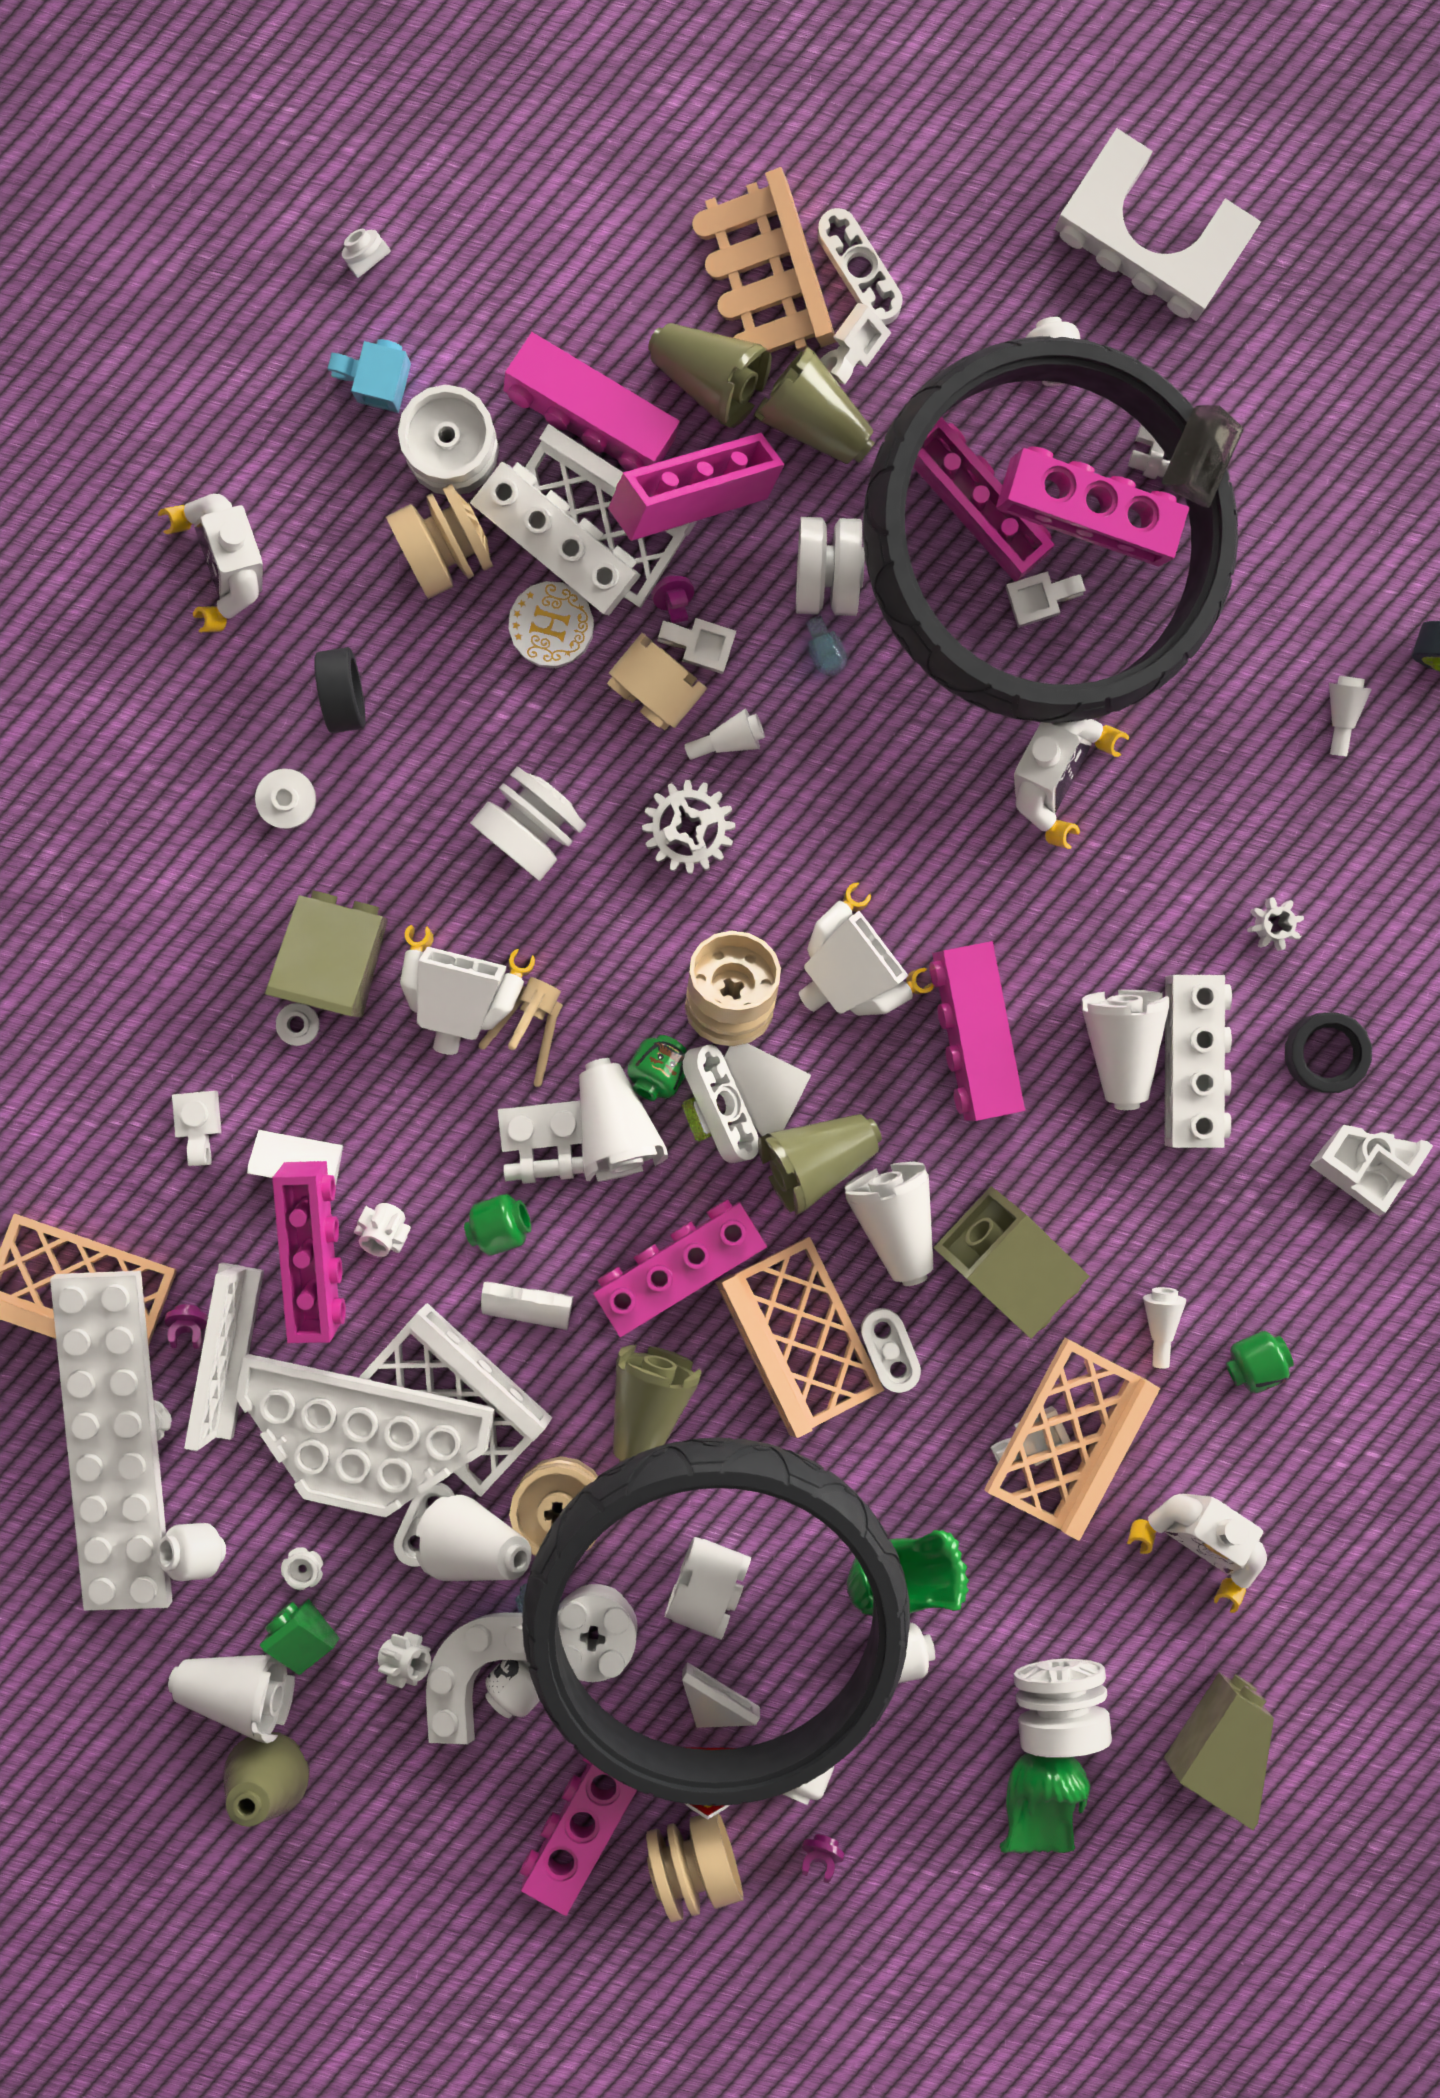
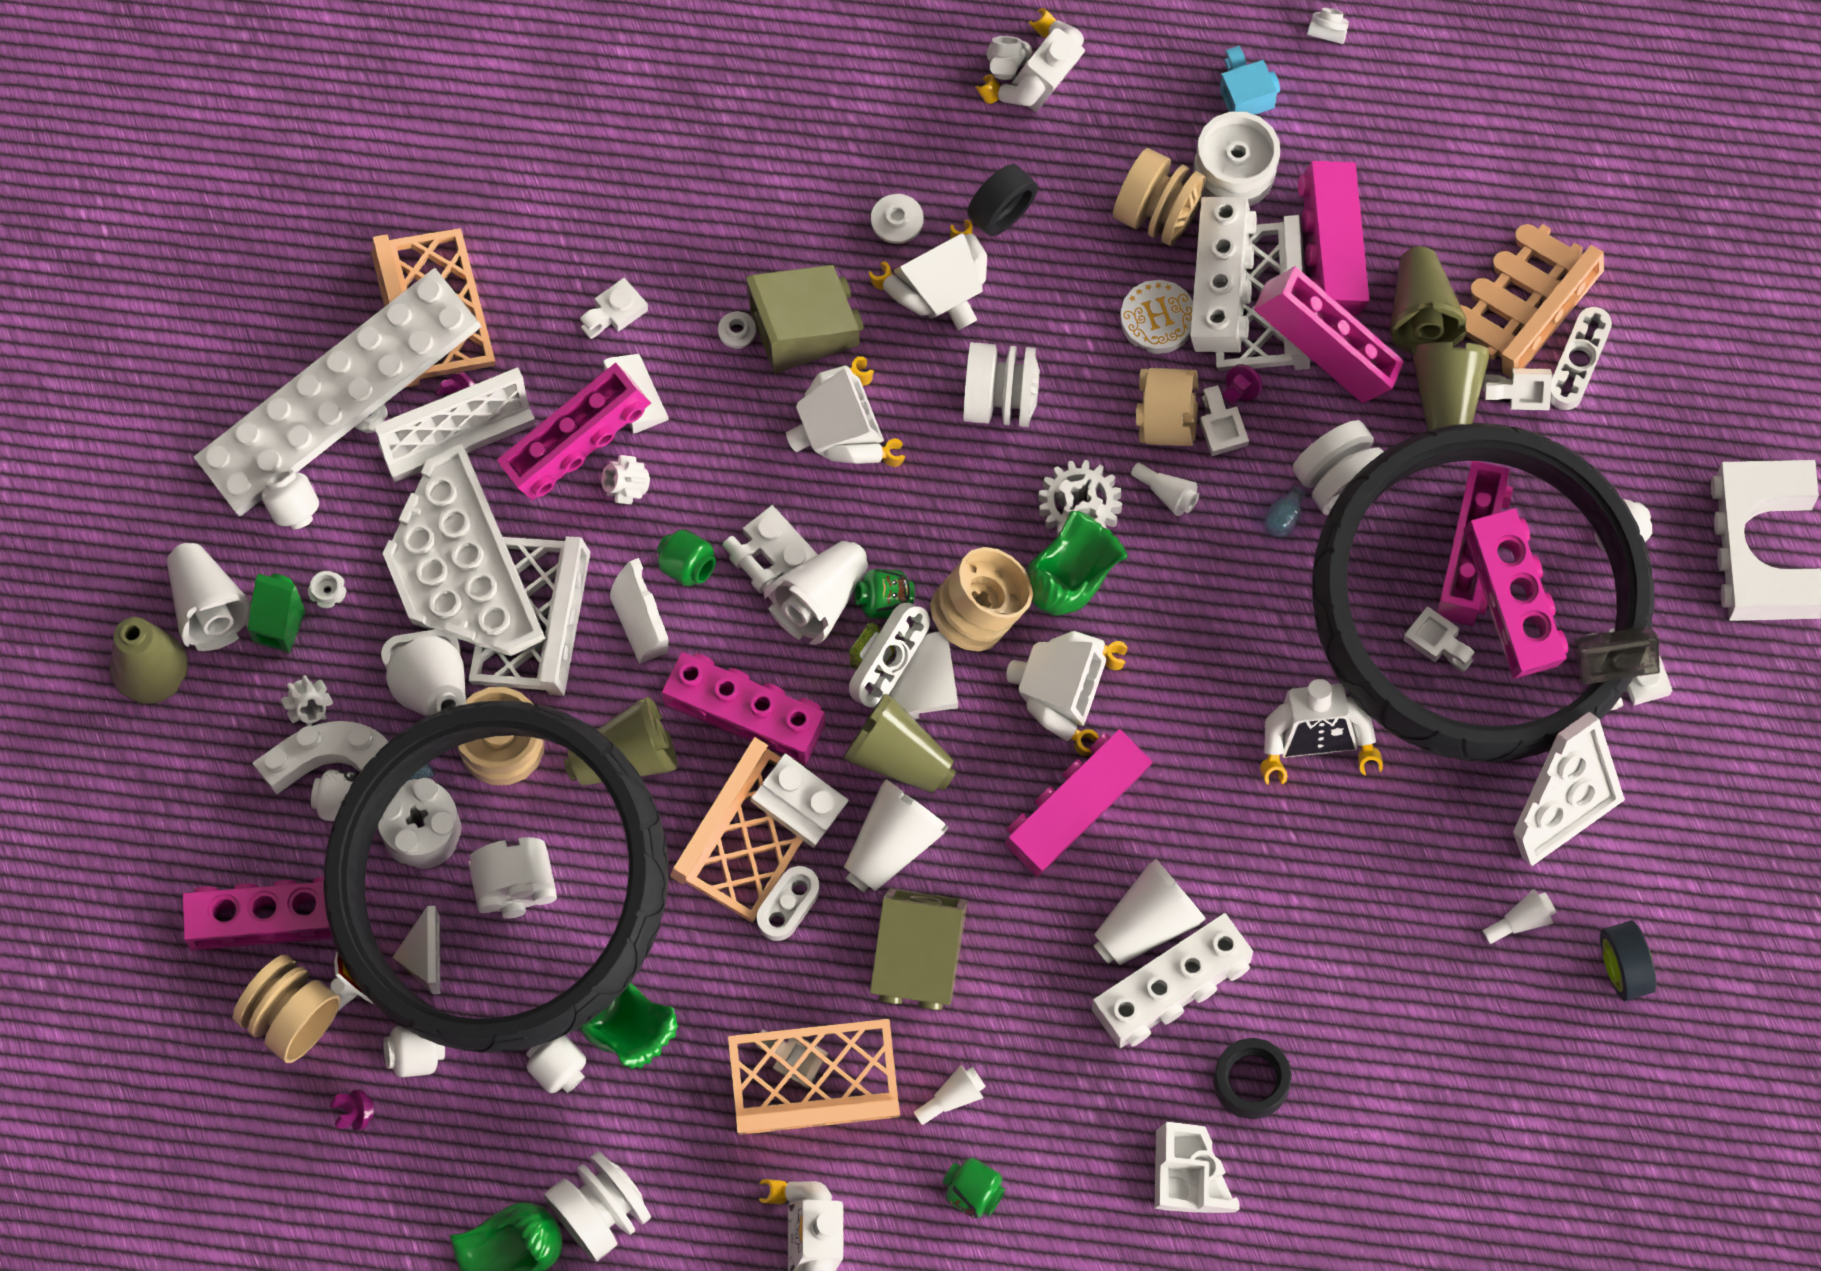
camera: 55 degrees right, 20 degrees down
tan plant [479,977,563,1087] -> none
white gear [1247,897,1304,951] -> none
none -> white plate [750,753,849,848]
none -> white torso [869,219,987,330]
none -> white plate [986,36,1033,80]
none -> green piece [1026,510,1128,616]
none -> white plate [1513,711,1625,866]

